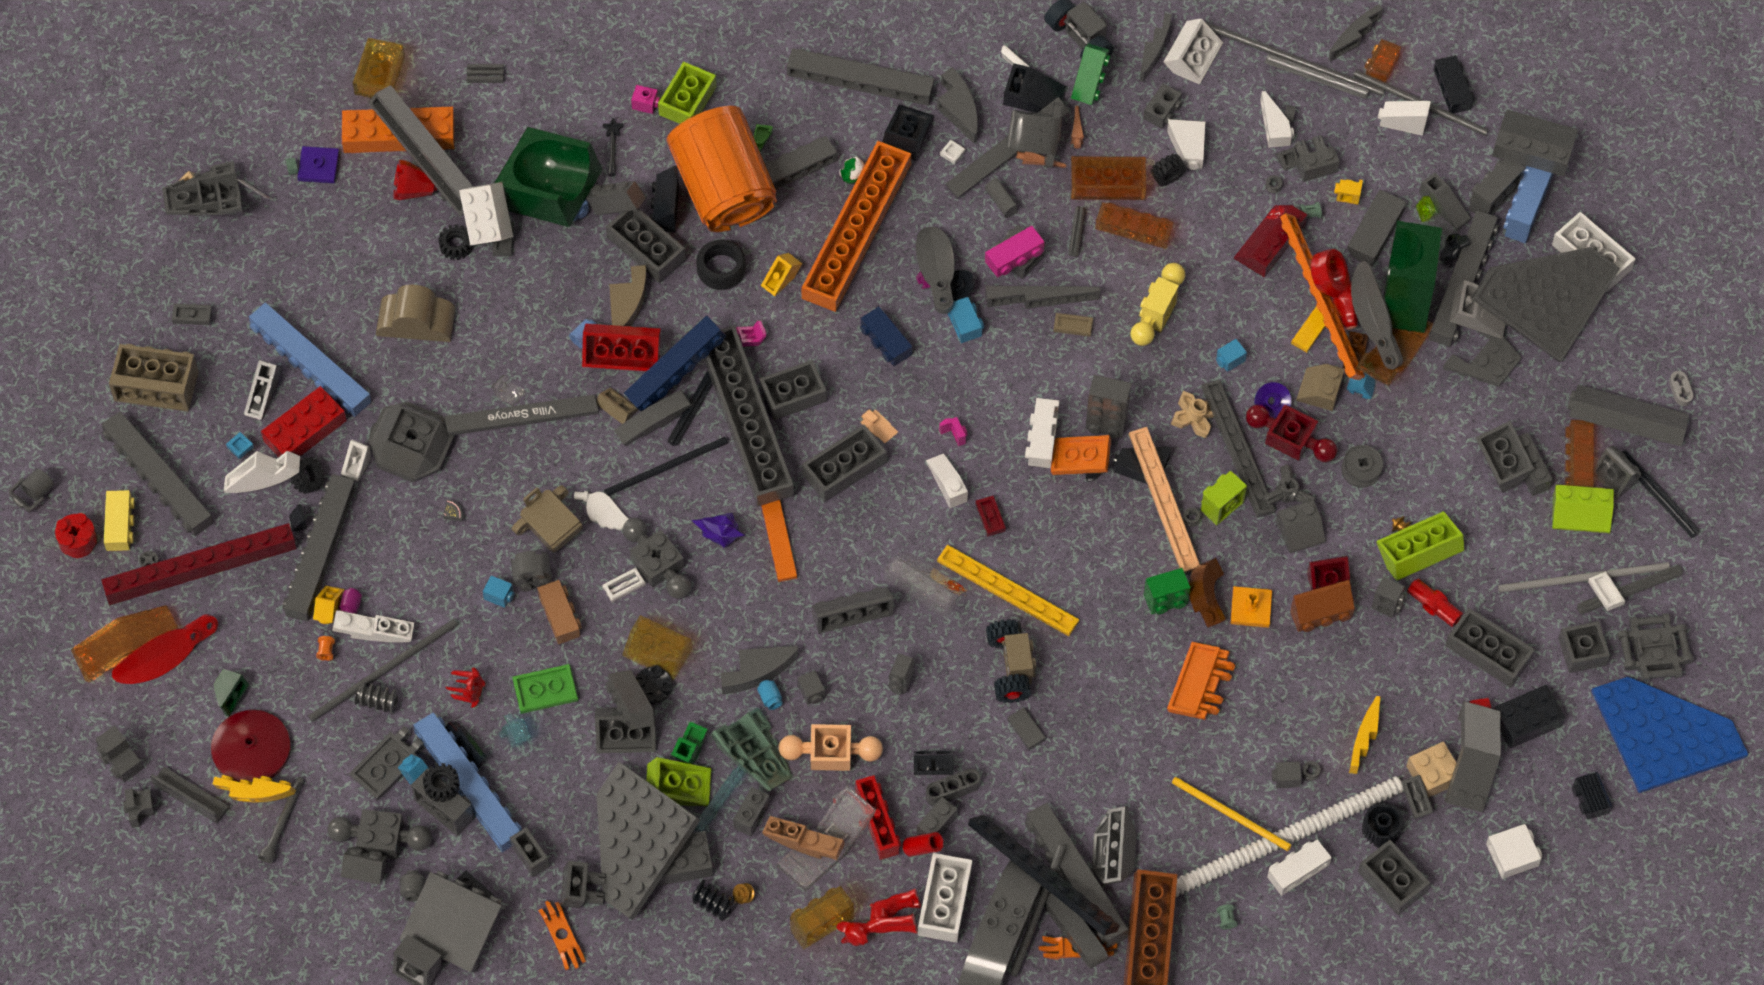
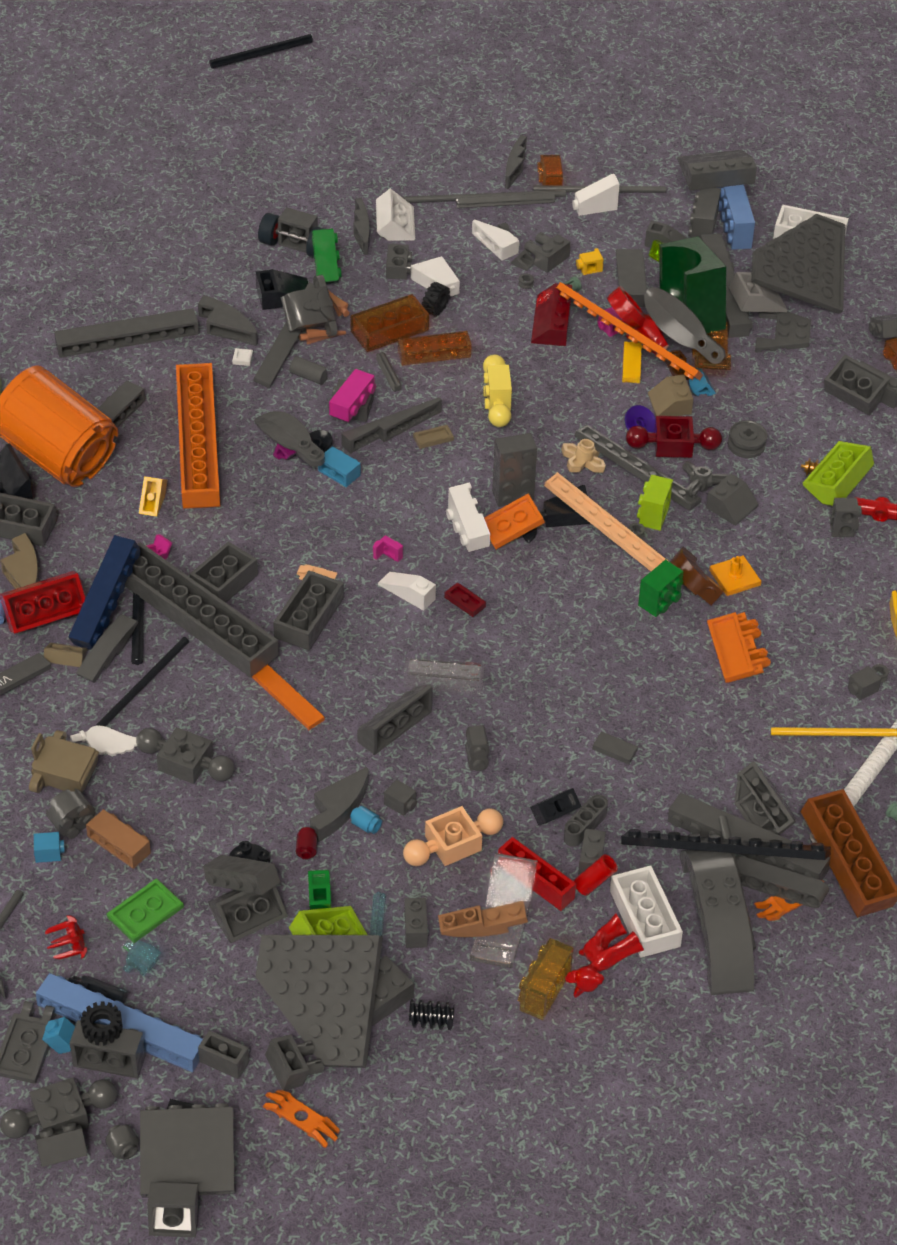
camera: 30 degrees left, 15 degrees down
white tile [602,568,646,602] -> none
clear yellow slope [622,615,692,680] -> none
dark purple hair [691,513,745,548] -> none
black tyre [696,239,746,290] -> none
sand green wedge [711,707,793,791] -> none
pearl gold wheel [733,883,755,904] -> none
hair [839,157,865,184] -> none
dark blue brick [860,306,912,366] -> none
black slope [882,105,934,161] -> none
yellow tile [937,544,1079,636] -> none
brick [986,619,1036,703] -> none
white tile [1001,45,1029,67] -> none
dark azure brick [1216,339,1247,372] -> none
dark orange slope [1290,580,1355,632] -> none
dark red slope [1307,556,1351,591] -> none
black brick [1433,55,1475,114] -> none
none -> dark red brick [296,827,317,860]

